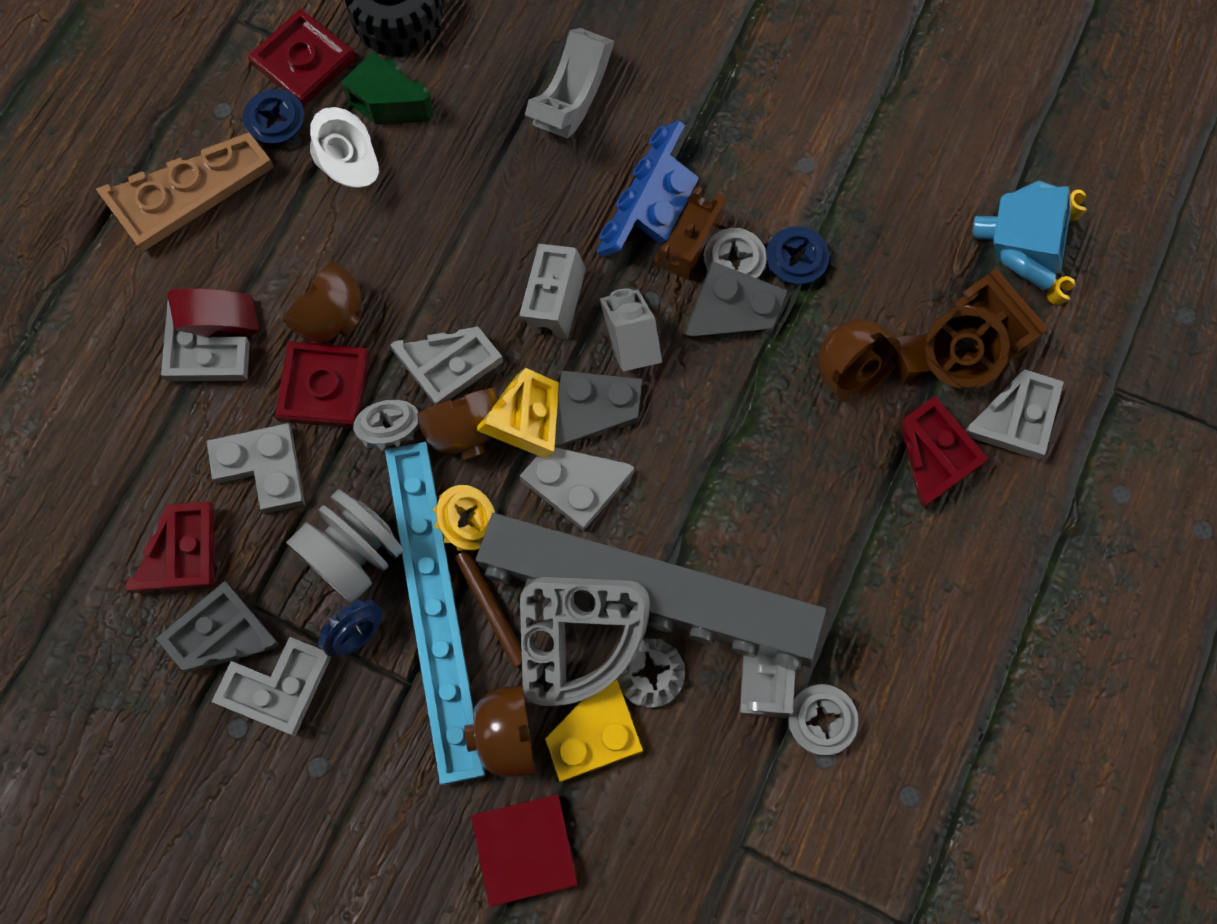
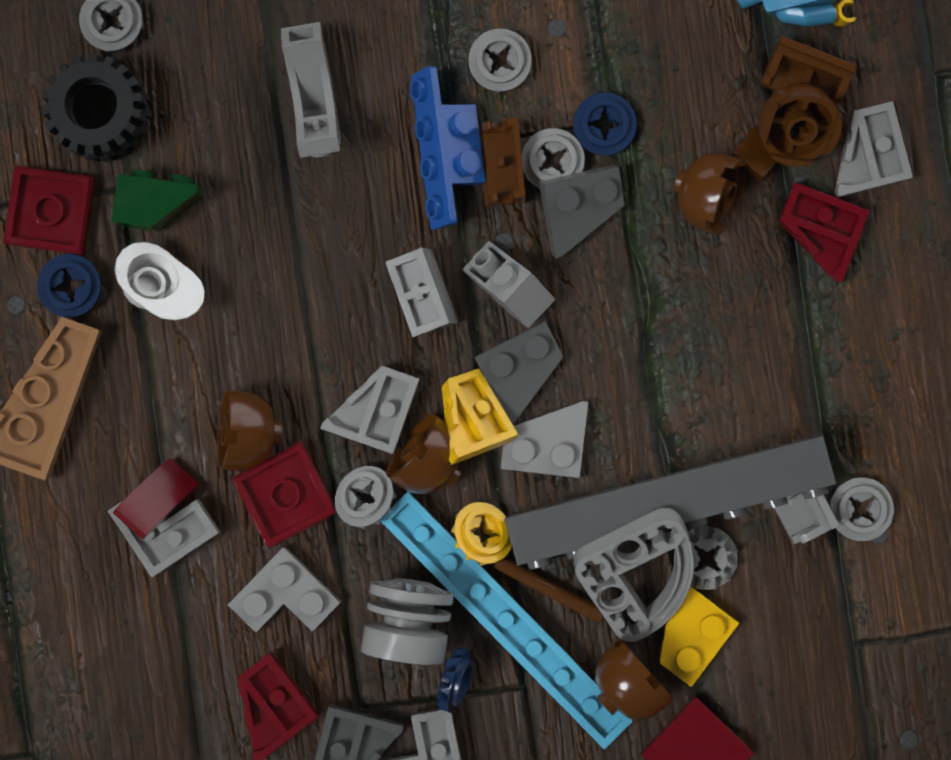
camera: 30 degrees left, 15 degrees up
none -> light grey gear [469,29,532,93]

